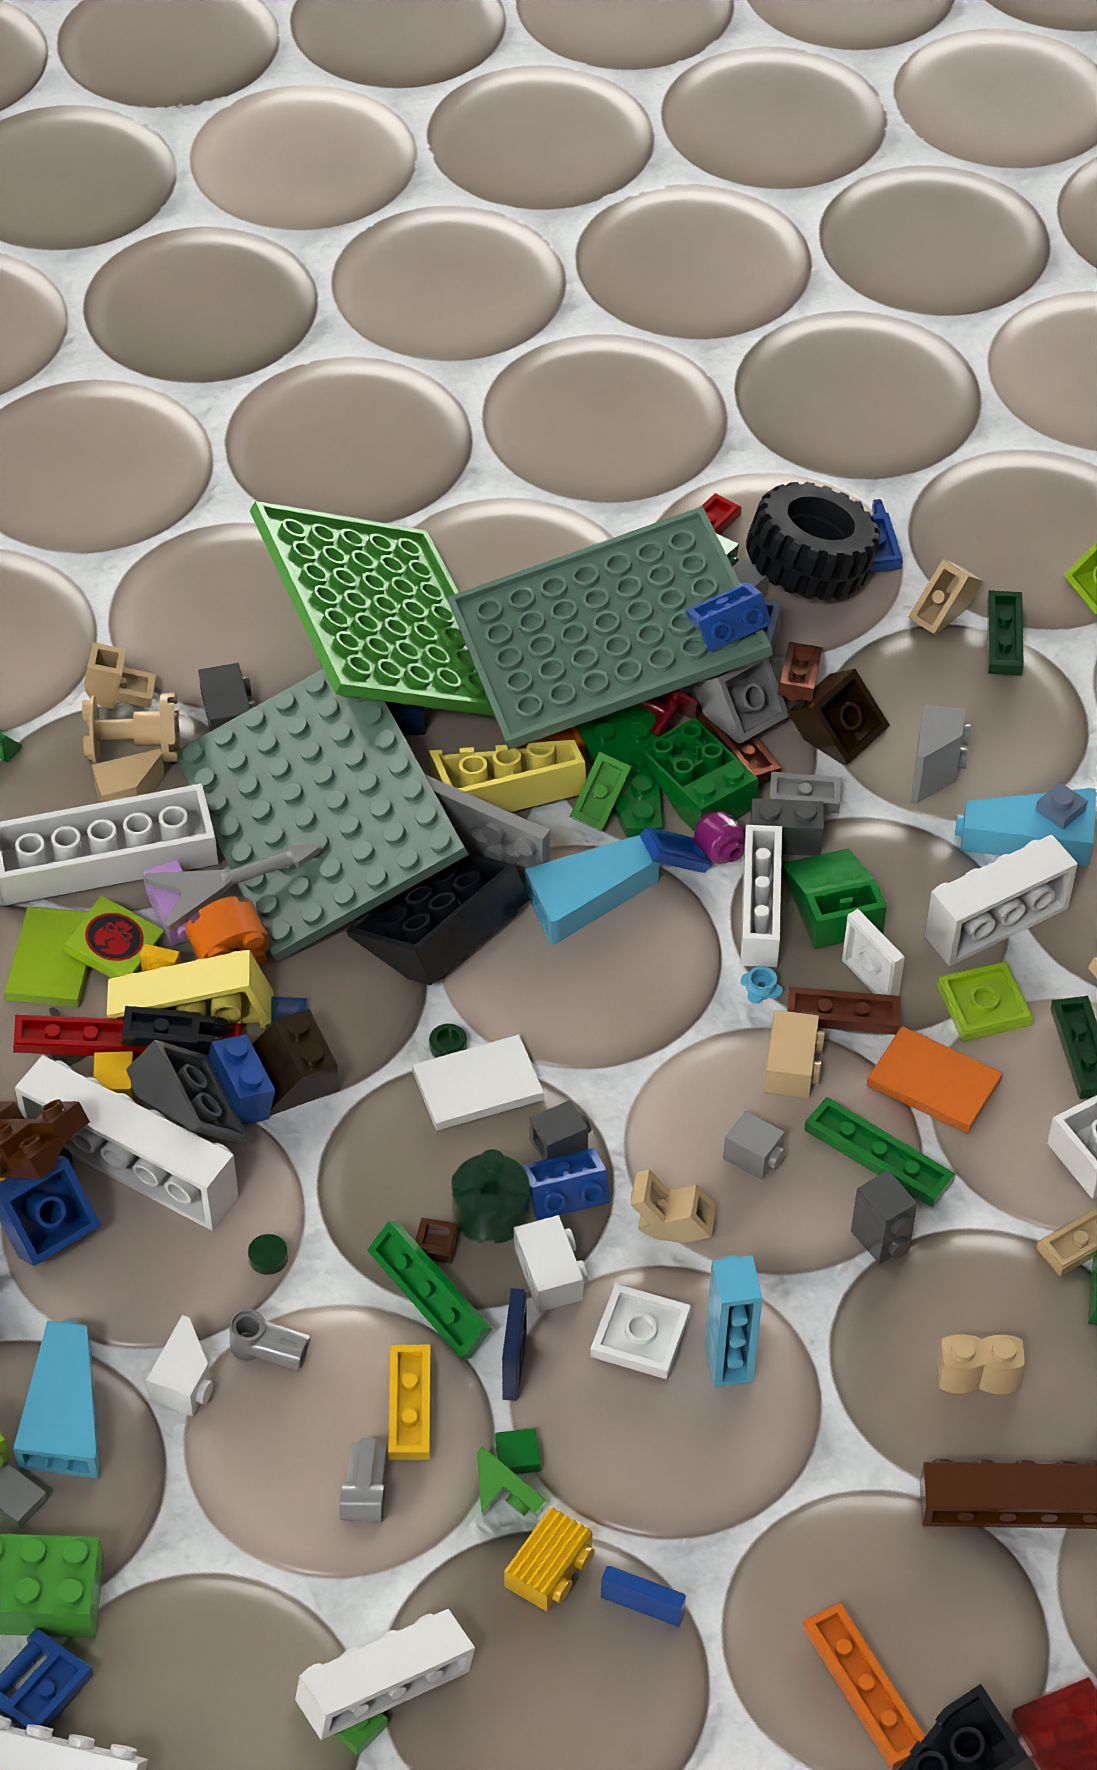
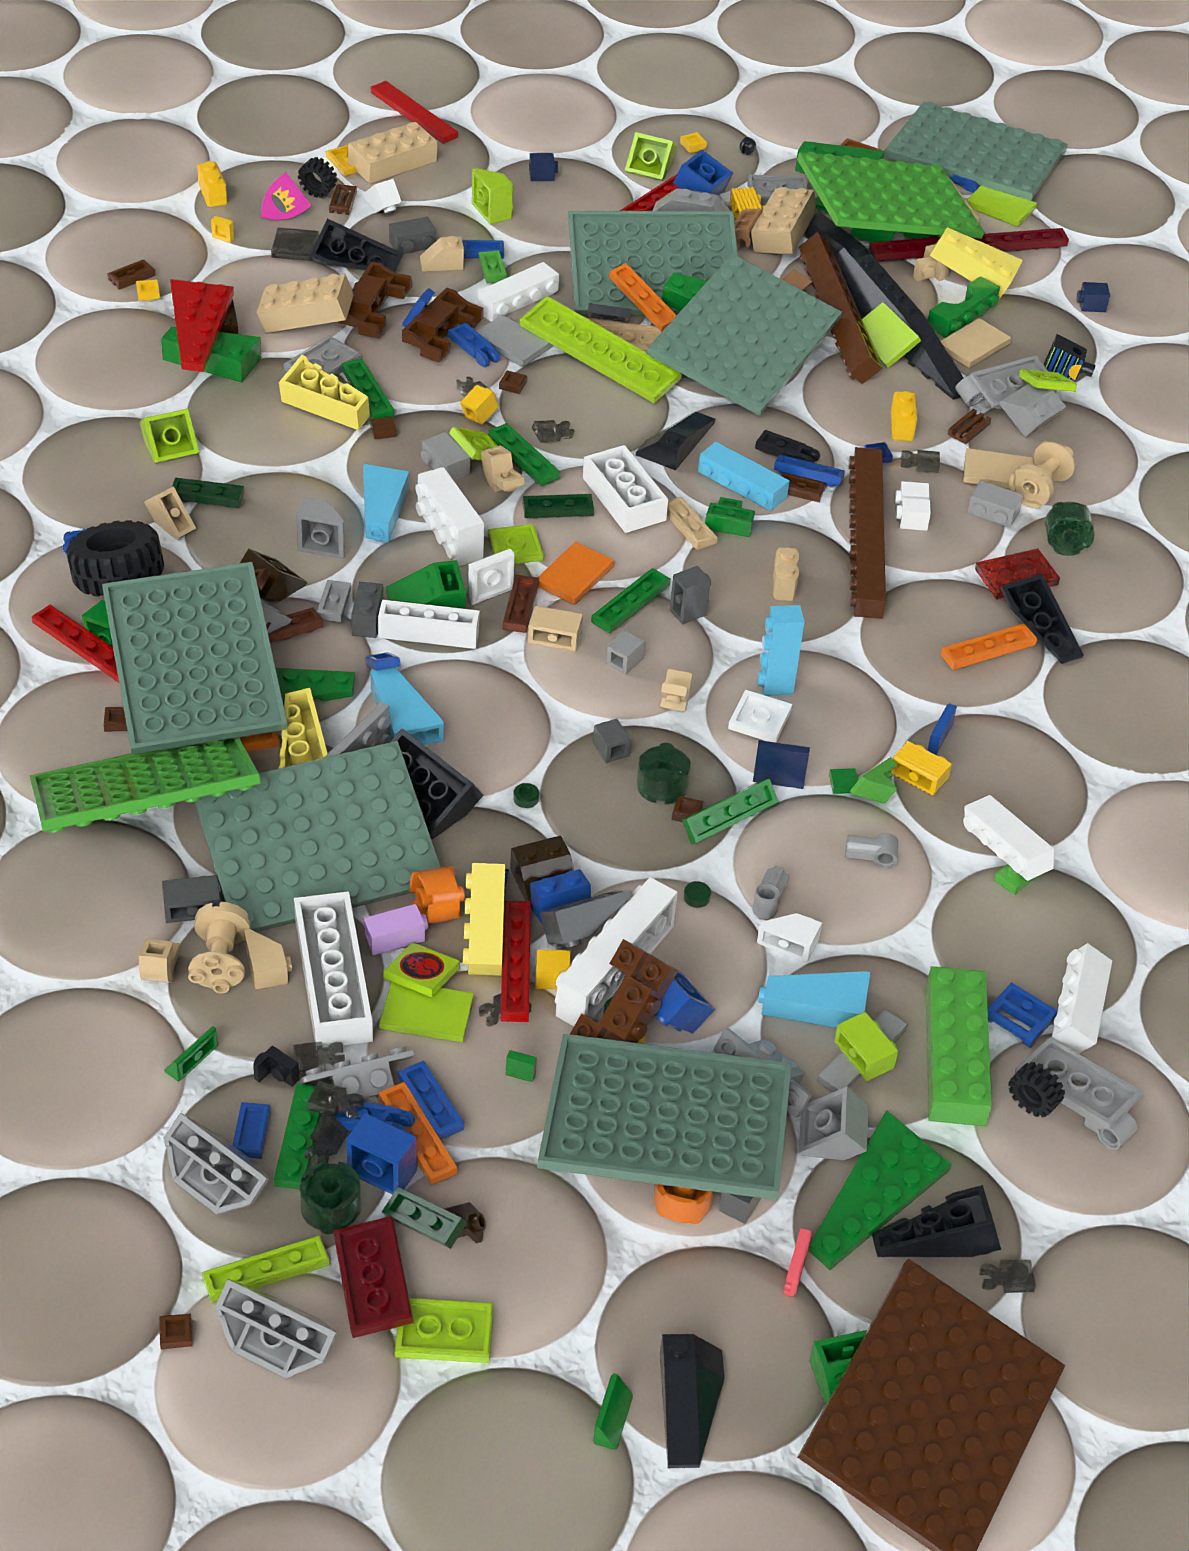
camera: 90 degrees left, 5 degrees down
black hinge [121,1006,230,1055] -> none
yellow plate [140,944,181,972] -> none
light grey piece [145,844,320,931] -> none
yellow plate [388,1344,431,1460] -> none
white tile [412,1034,544,1131] -> none
white brick [514,1215,588,1313] -> none
blue bracket [520,1148,610,1220] -> none
bright green plate [569,752,632,832] -> none
green slope [638,718,758,832] -> none
blue bracket [685,581,772,651] -> none
magenta head [694,811,745,864] -> none
medium azure plate [740,966,783,1004] -> none
sand blue plate [1035,782,1088,829] -> none

